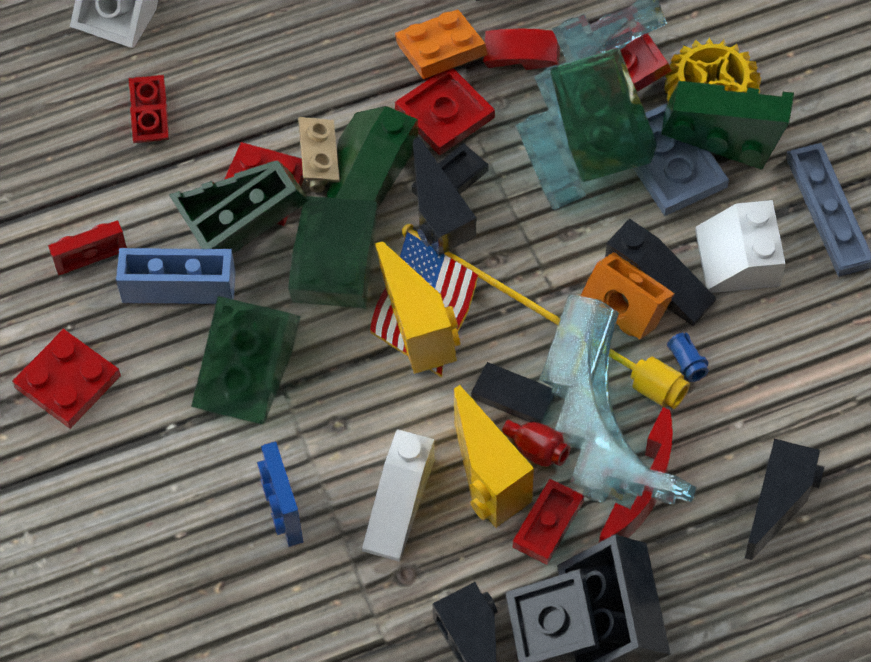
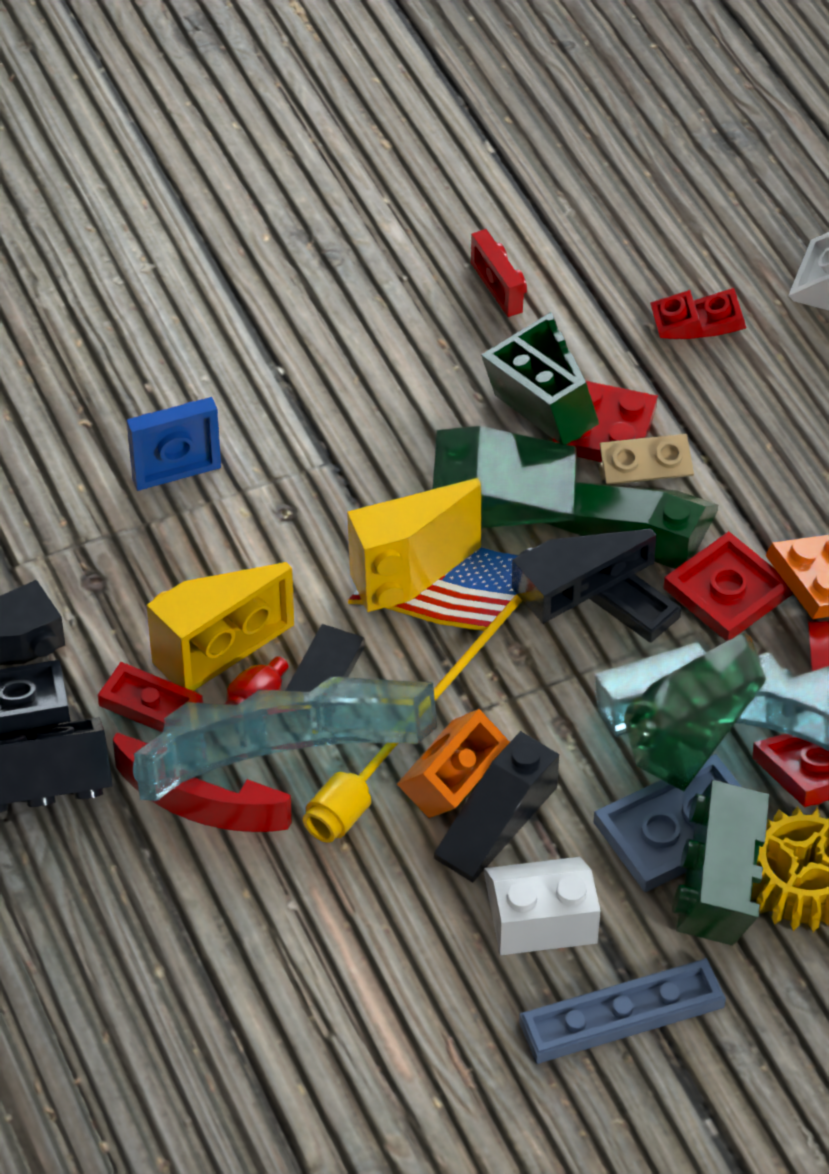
camera: 85 degrees right, 10 degrees down
red plate [12,328,121,429] -> none
medium blue brick [116,248,236,304] -> none
clear green slope [191,296,301,425] -> none
white slope [362,429,435,562] -> none
blue pin [667,332,709,382] -> none
black slope [744,438,825,560] -> none

